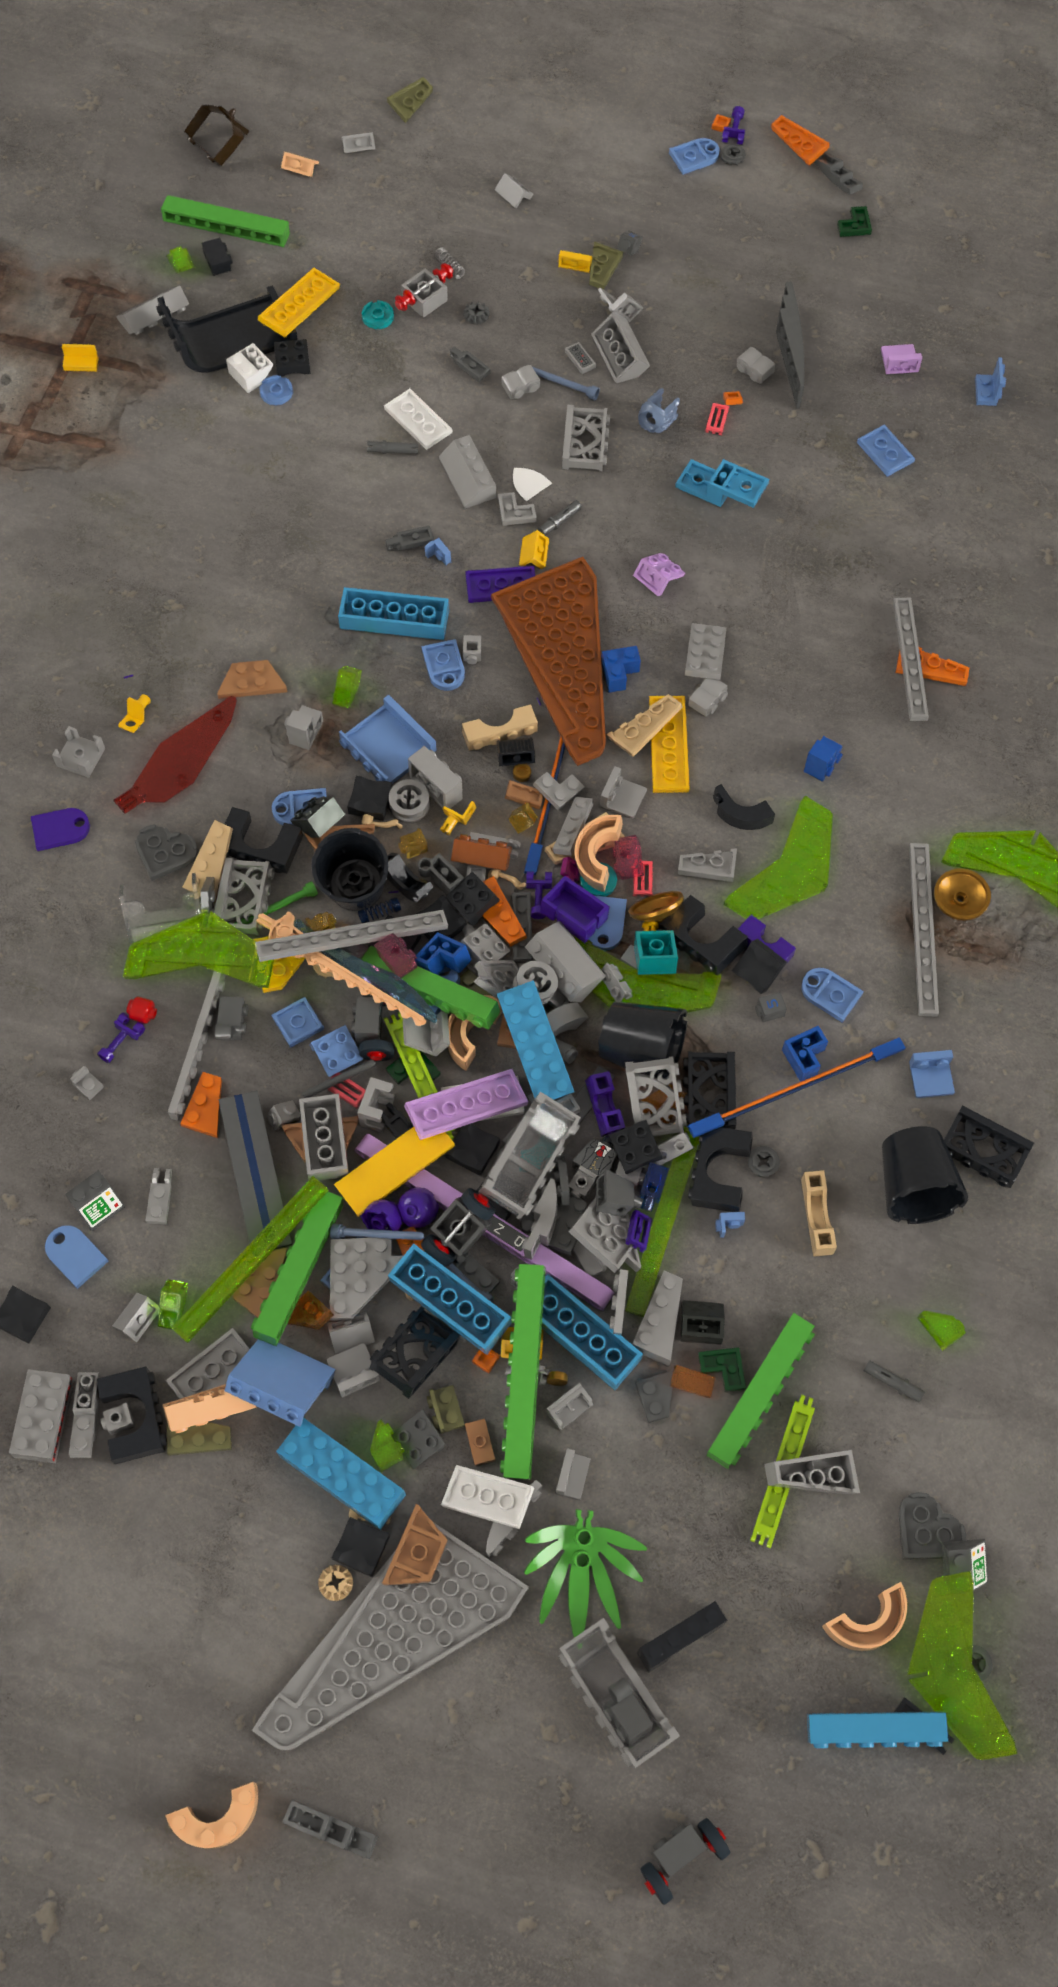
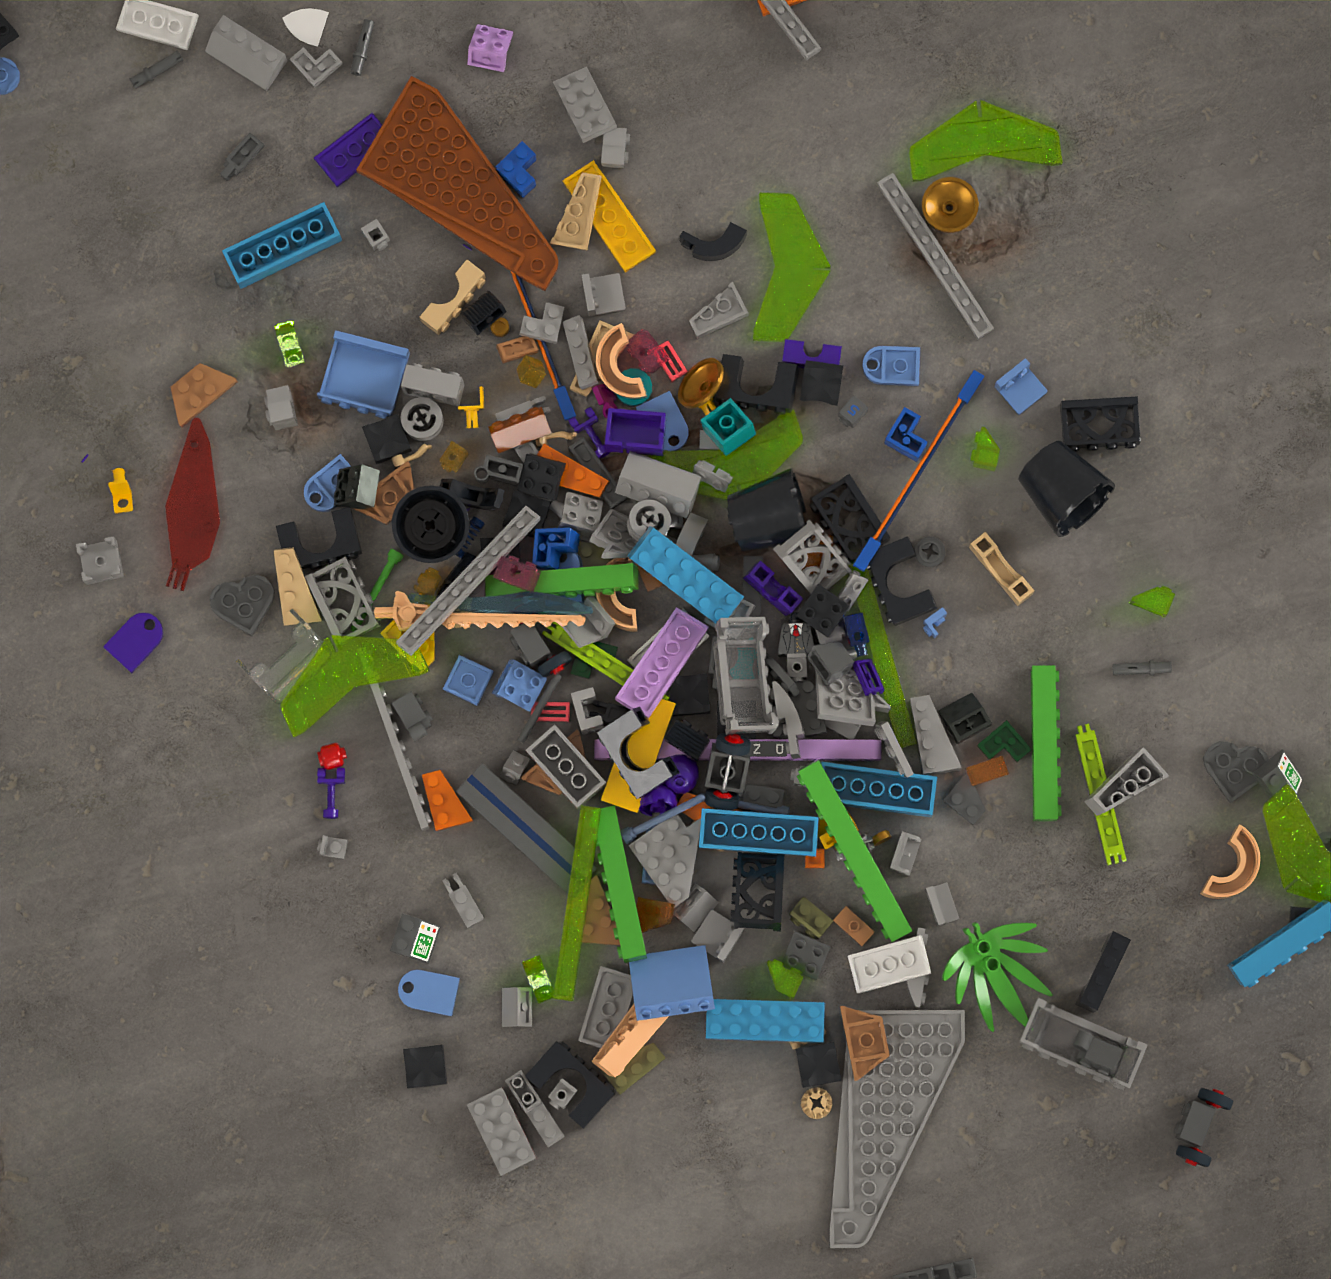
camera: 25 degrees left, 15 degrees up
dark grey wing [200,877,215,926] -> none
medium blue tile [421,639,465,691] -> none
medium blue bracket [425,538,451,565] -> none
yellow panel [519,530,549,569] -> none
blue brick [804,736,843,782] -> none
none -> arch [597,707,680,799]
none -> black brick [665,719,710,761]
none -> clear neon green slope [970,426,1000,472]

